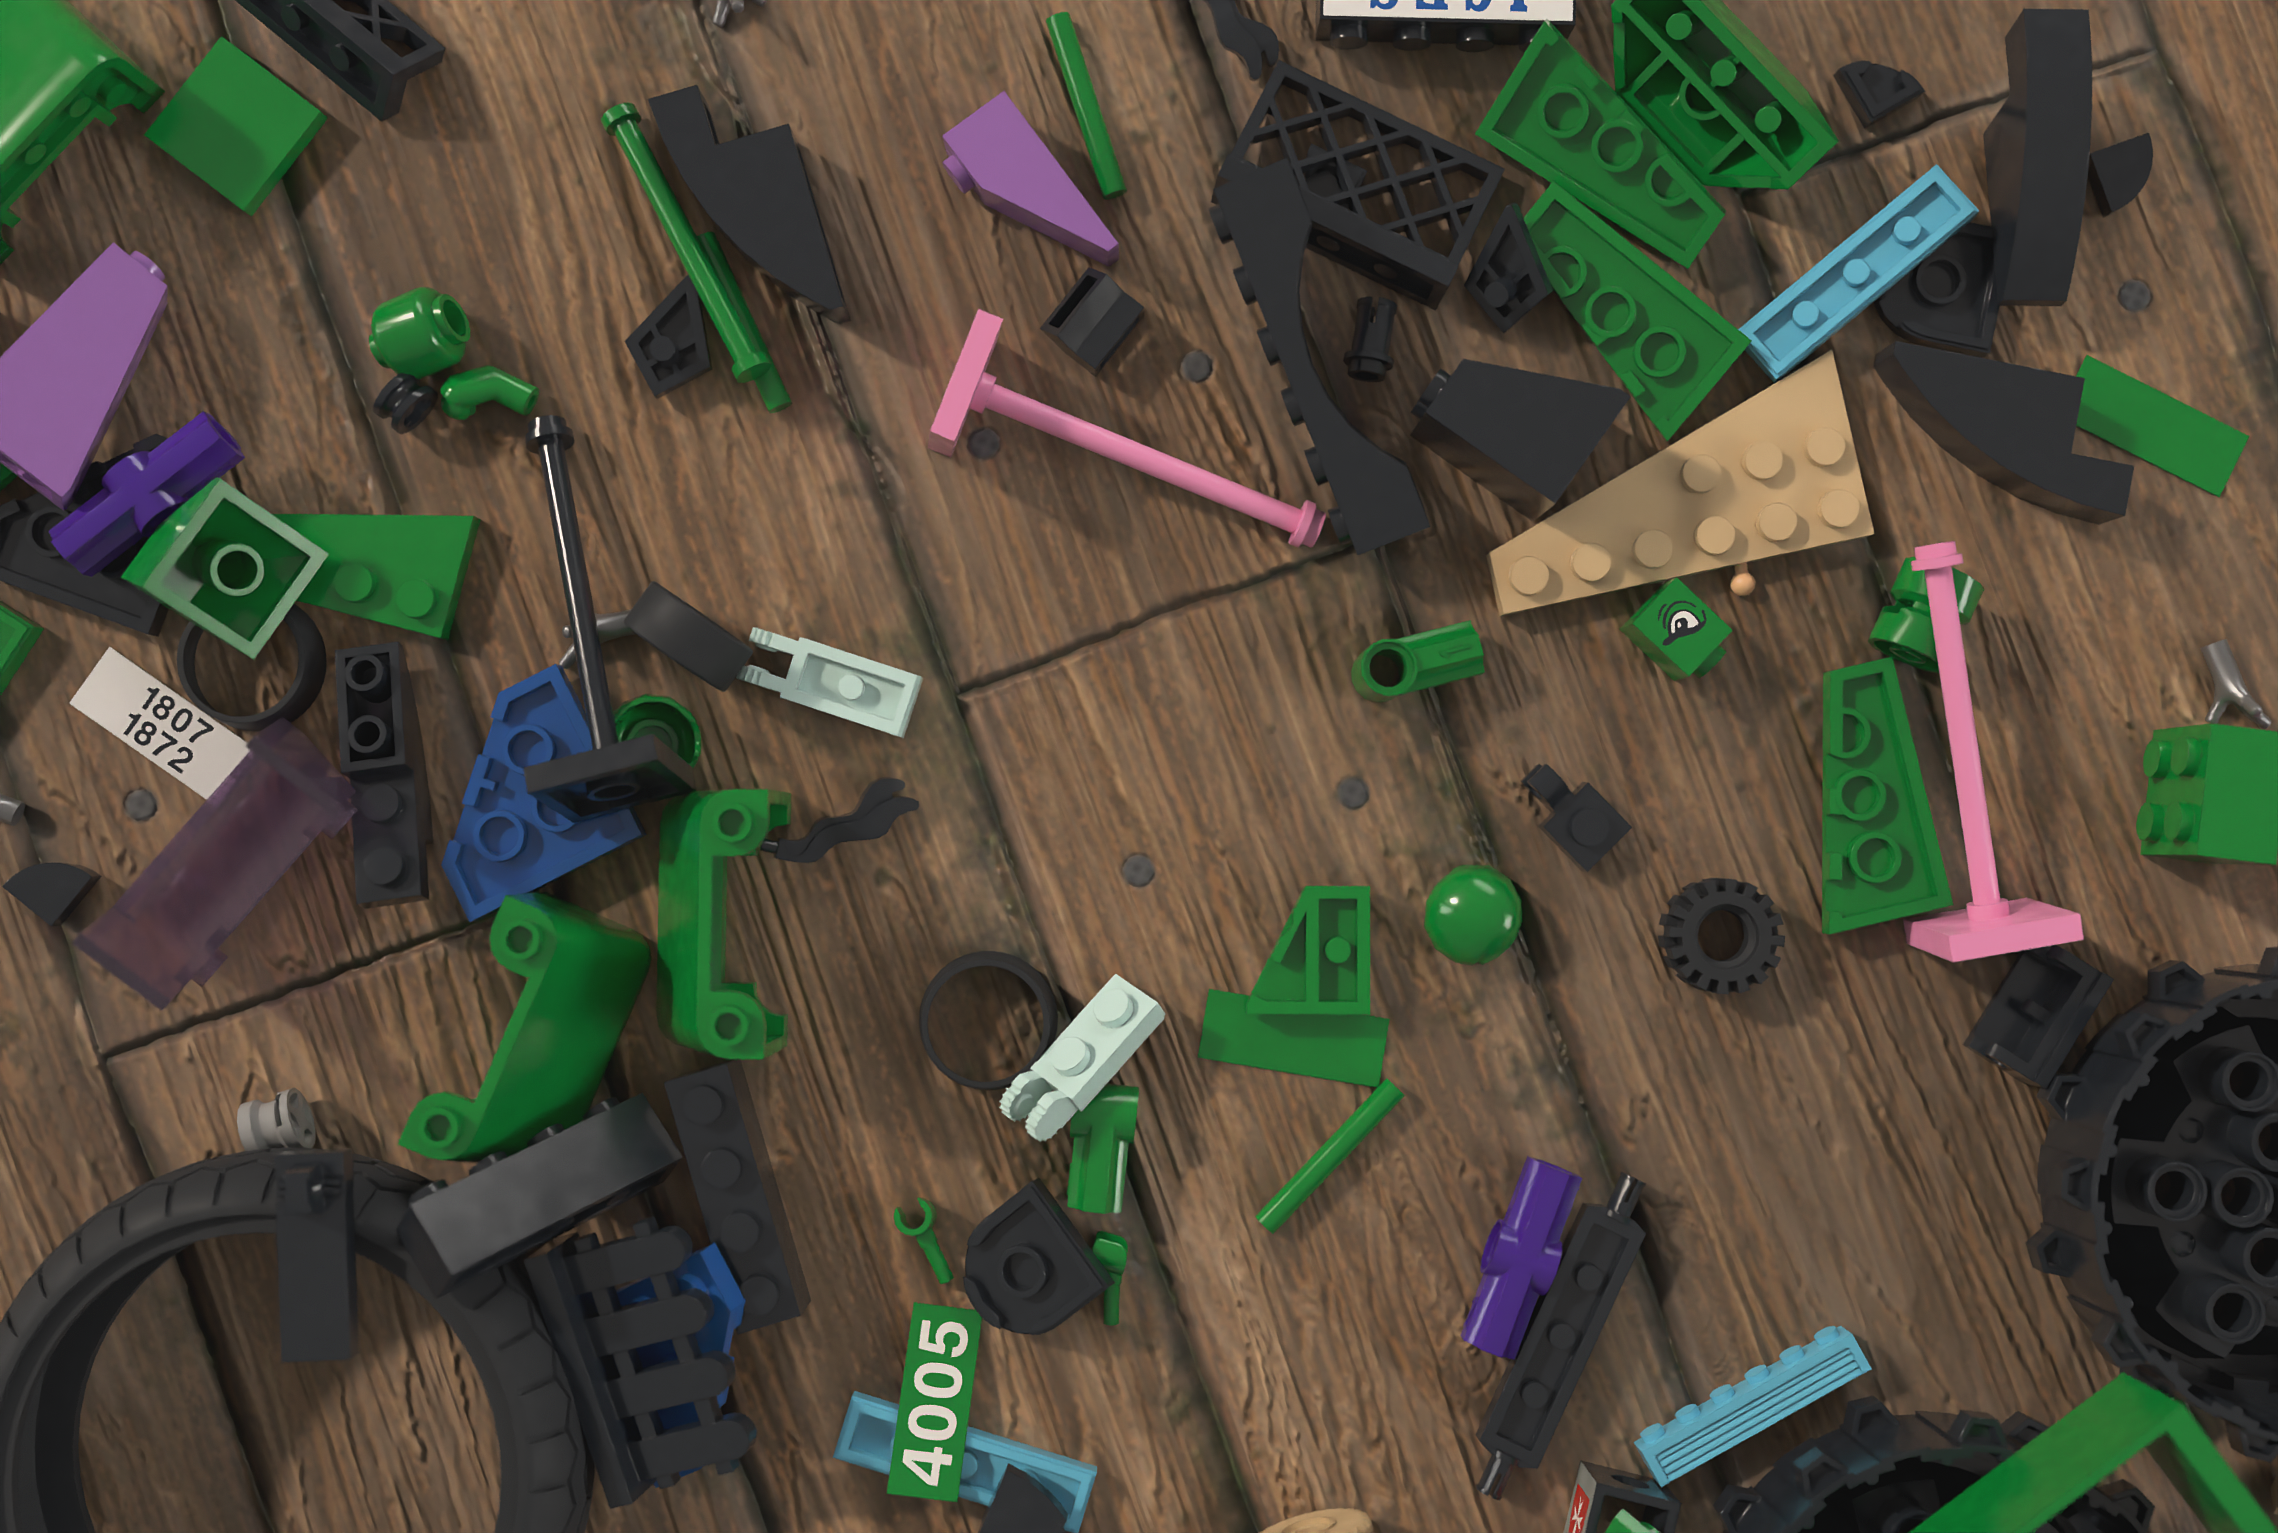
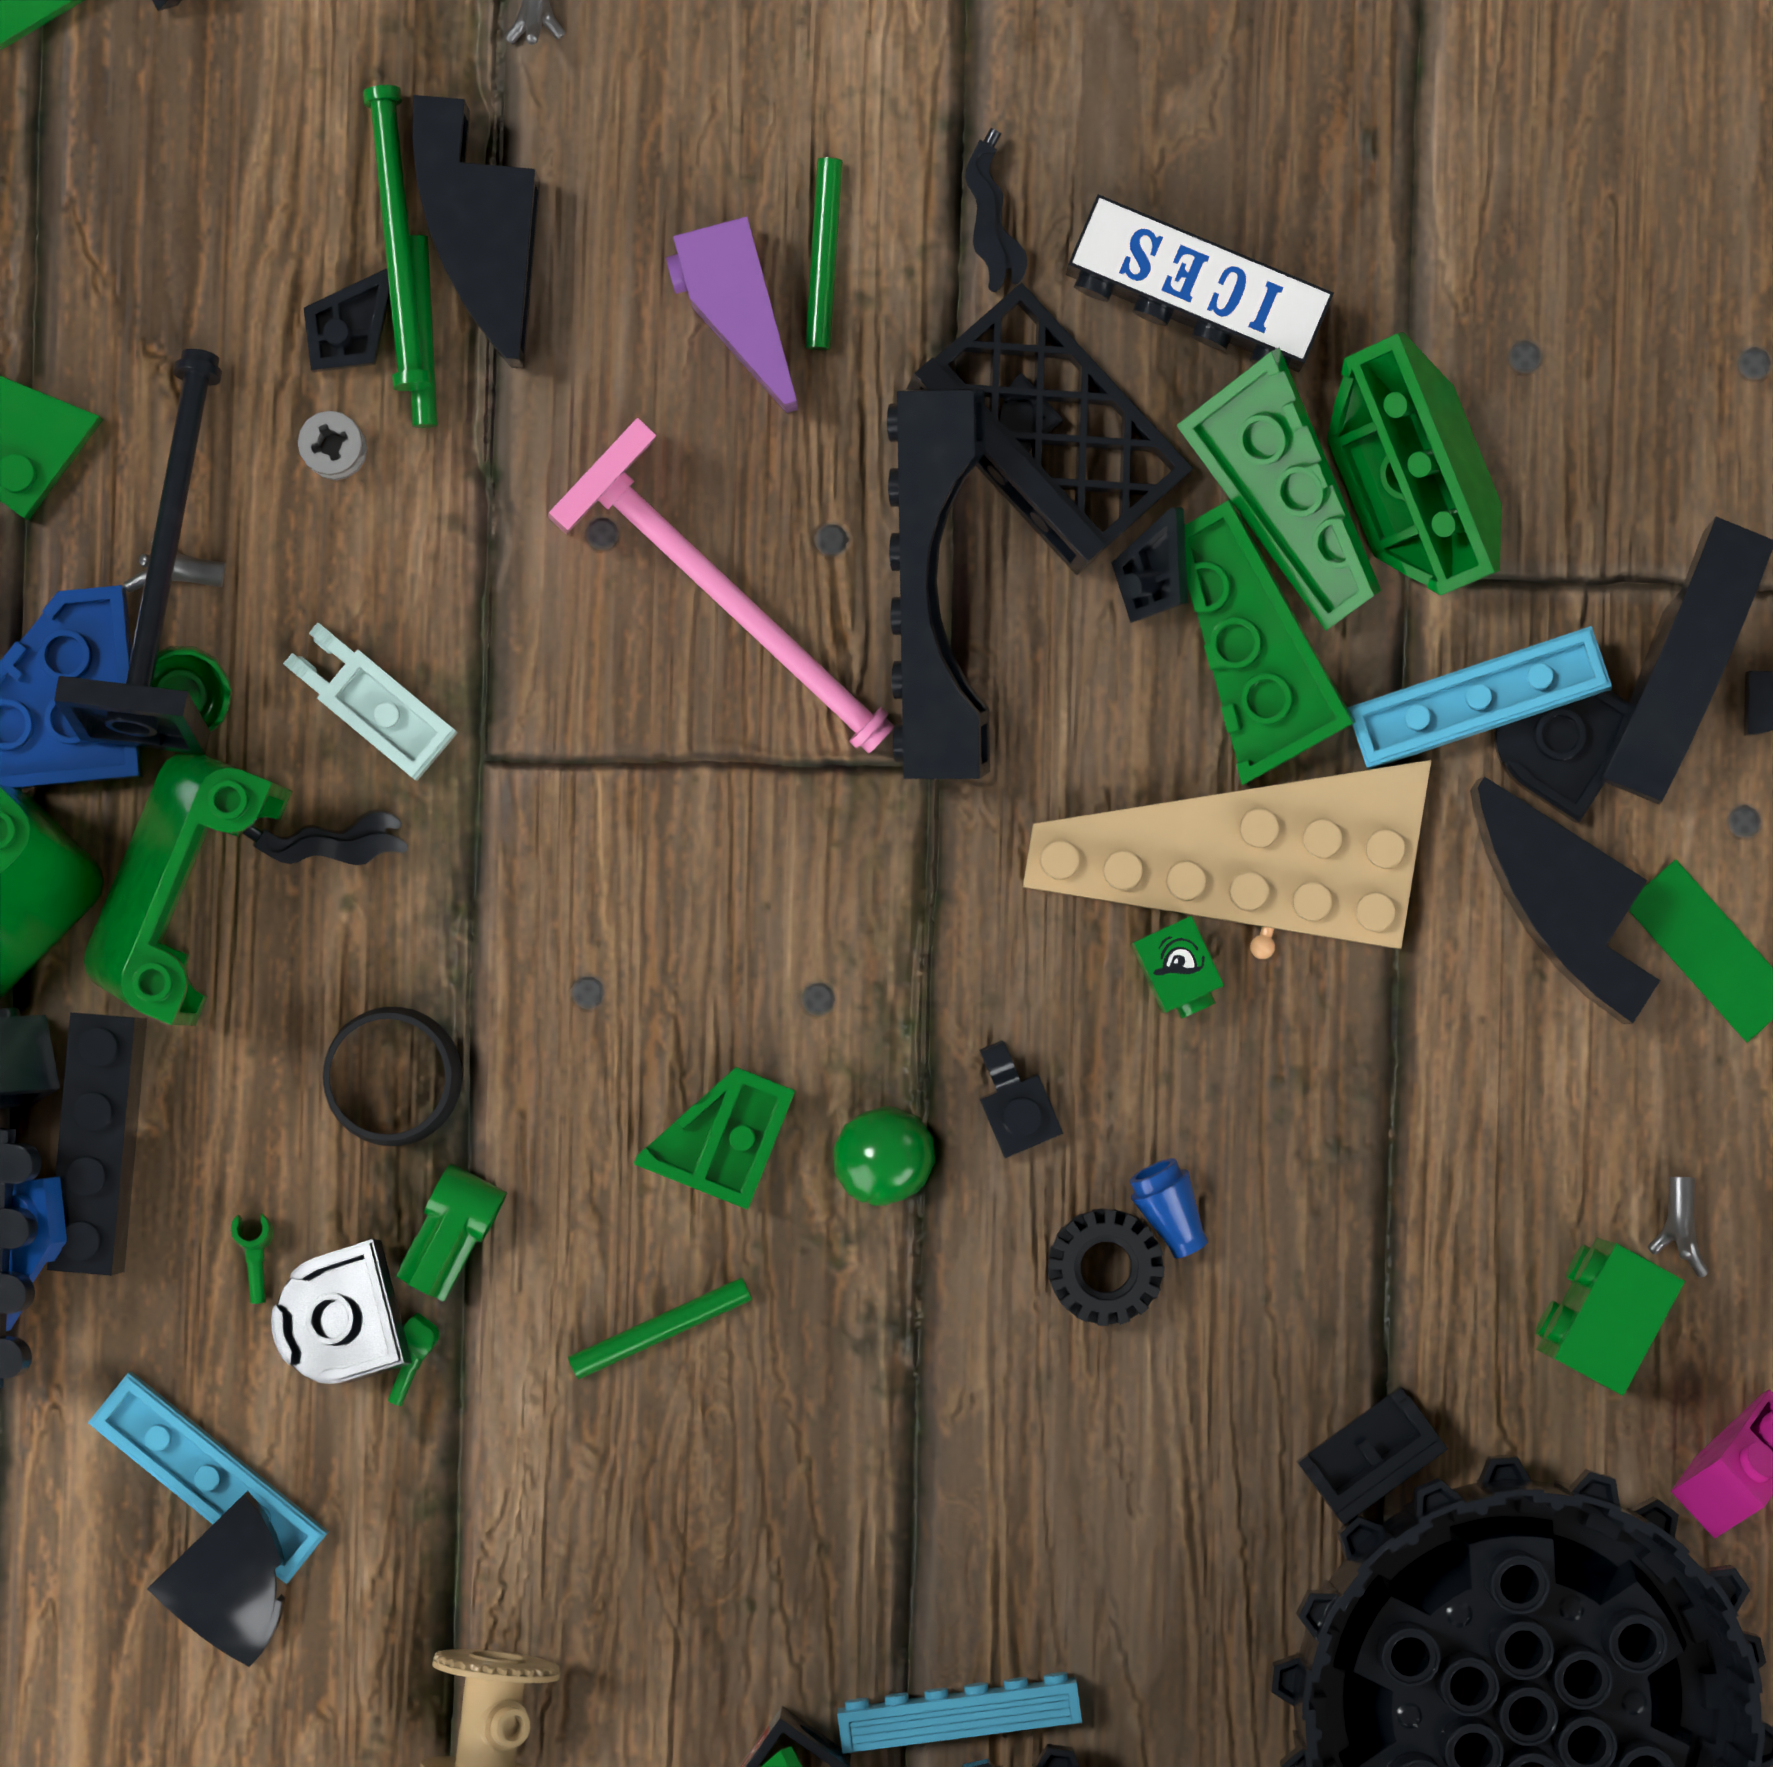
camera: 30 degrees right, 0 degrees up
green head [369,287,471,379] -> none
black bush [373,373,438,434] -> none
green arm [440,365,539,420] -> none
black tyre [624,581,753,692] -> none
green sticker [887,1302,982,1502] -> none
light aqua hinge [999,974,1165,1142] -> none
black piece [1040,267,1144,377] -> none
green sticker [1198,989,1390,1087] -> none
black pin [1343,296,1398,382] -> none
green piece [1351,620,1485,703] -> none
black slope [1410,359,1631,522] -> none
dark purple piece [1460,1156,1582,1360] -> none
black plate [1475,1171,1646,1501] -> none
green wing [1822,657,1954,934] -> none
black tile [1833,61,1925,129] -> none
green wheel [1867,557,1984,673] -> none
bright pink tile [1903,541,2084,962] -> none
none -> light grey wheel [298,411,367,480]
none -> blue cone [1130,1158,1208,1259]

